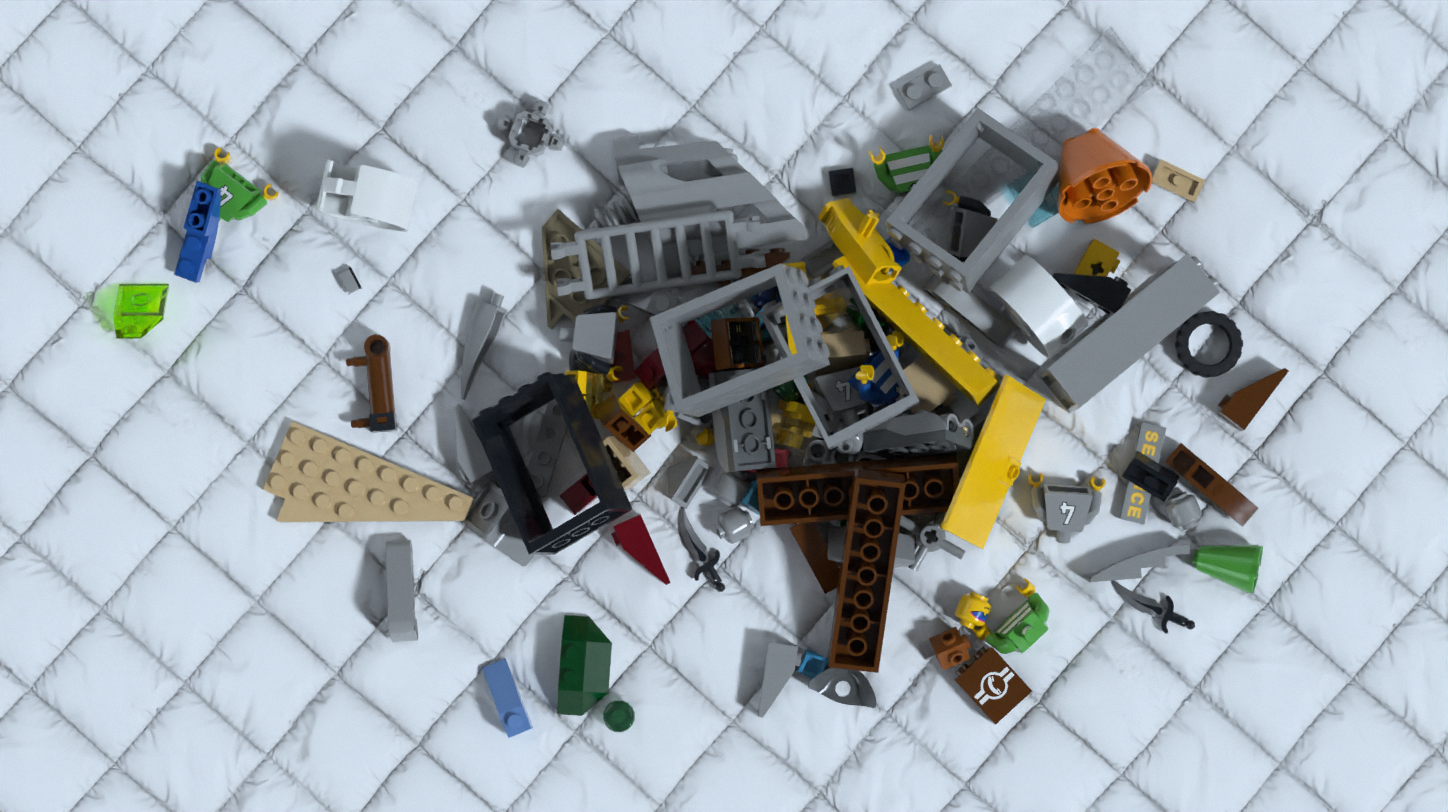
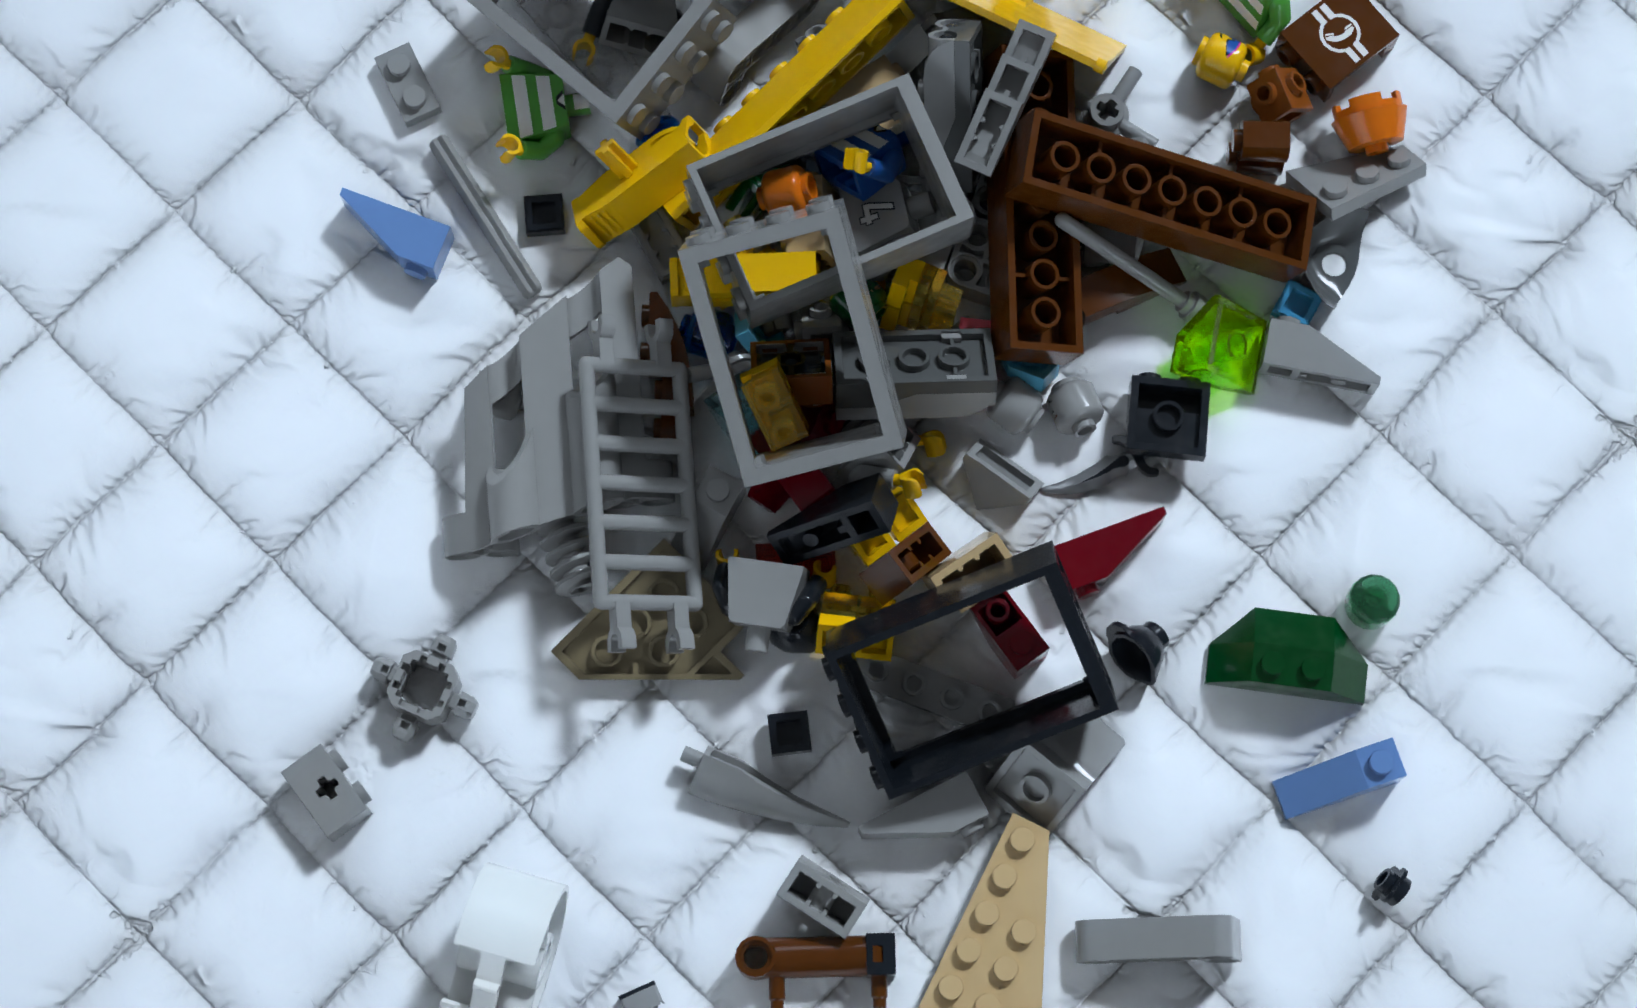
camera: 85 degrees left, 10 degrees down
none -> light grey brick [281,744,373,842]
none -> medium blue slope [340,187,455,280]
none -> light grey axle [429,135,542,299]
none -> clear yellow hips [740,357,809,452]
none -> orange head [756,165,818,213]
none -> black slope [766,473,899,565]
none -> black plate [767,710,812,757]
none -> light grey brick [776,855,870,939]
none -> light grey slope [954,19,1057,178]
none -> light grey piece [1055,212,1211,326]
none -> black piece [1106,621,1169,685]
none -> black plate [1125,372,1211,462]
none -> clear neon green slope [1170,295,1267,395]
none -> reddish brown brick [1226,120,1290,175]
none -> light grey wing [1286,145,1426,221]
none -> orange cone [1331,90,1407,156]
none -> black plate [1371,866,1412,906]

